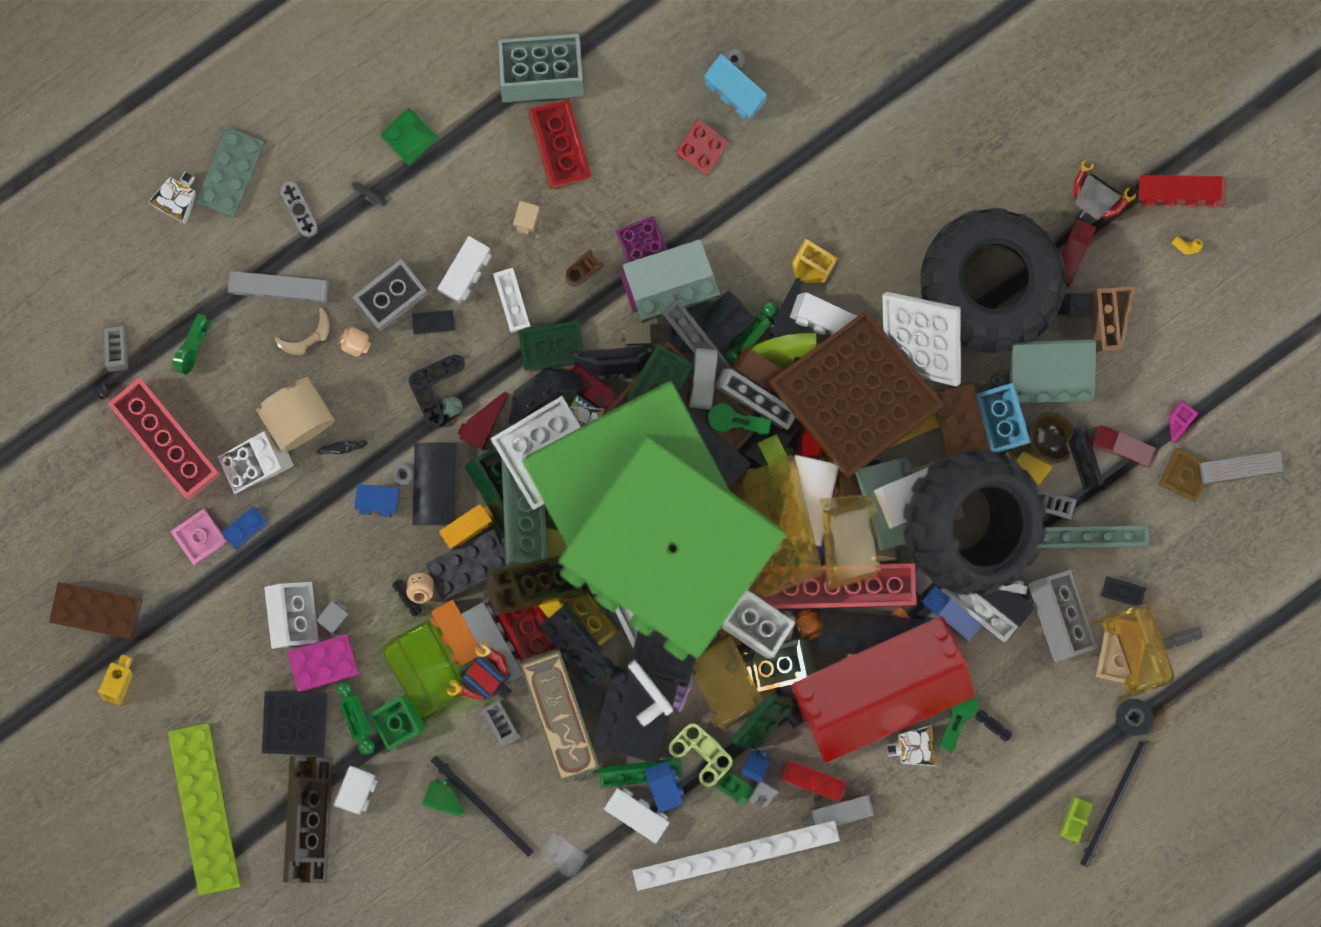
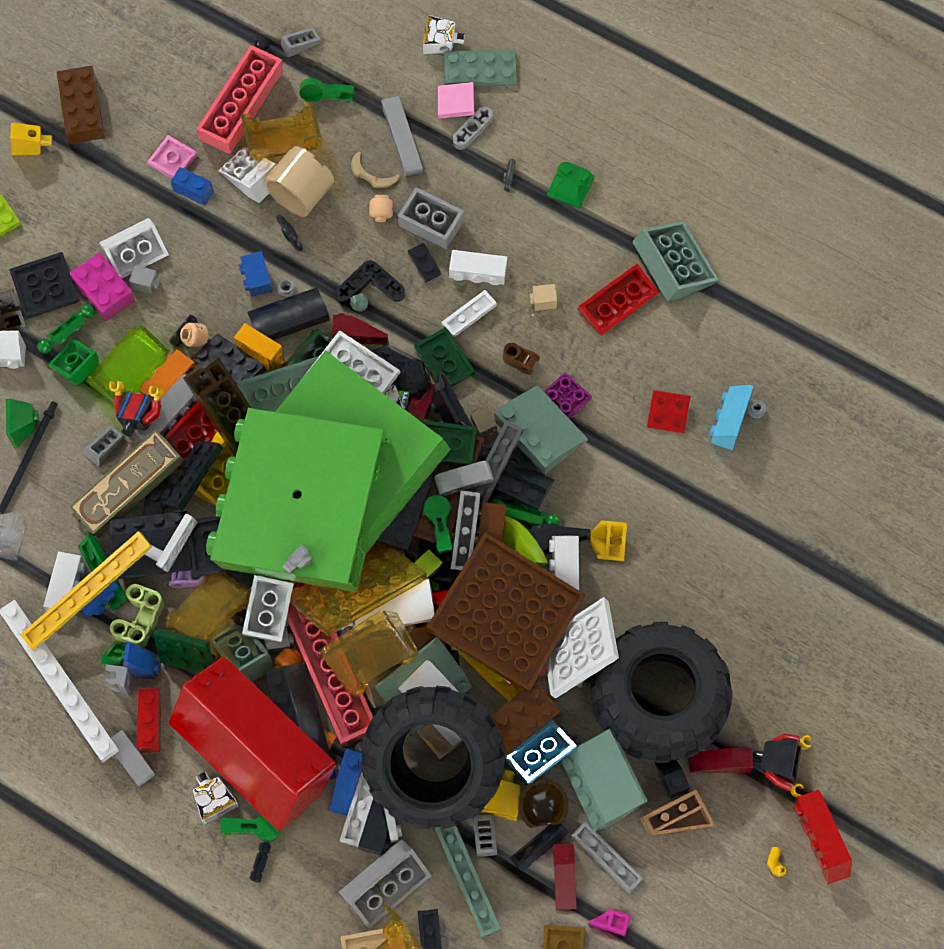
camera: 70 degrees right, 15 degrees down
none -> yellow plate [20,531,152,650]
none -> clear yellow windscreen [241,102,322,160]
none -> light grey piece [282,545,313,574]
none -> bright pink tile [438,82,475,119]
none -> light grey tile [571,821,644,894]

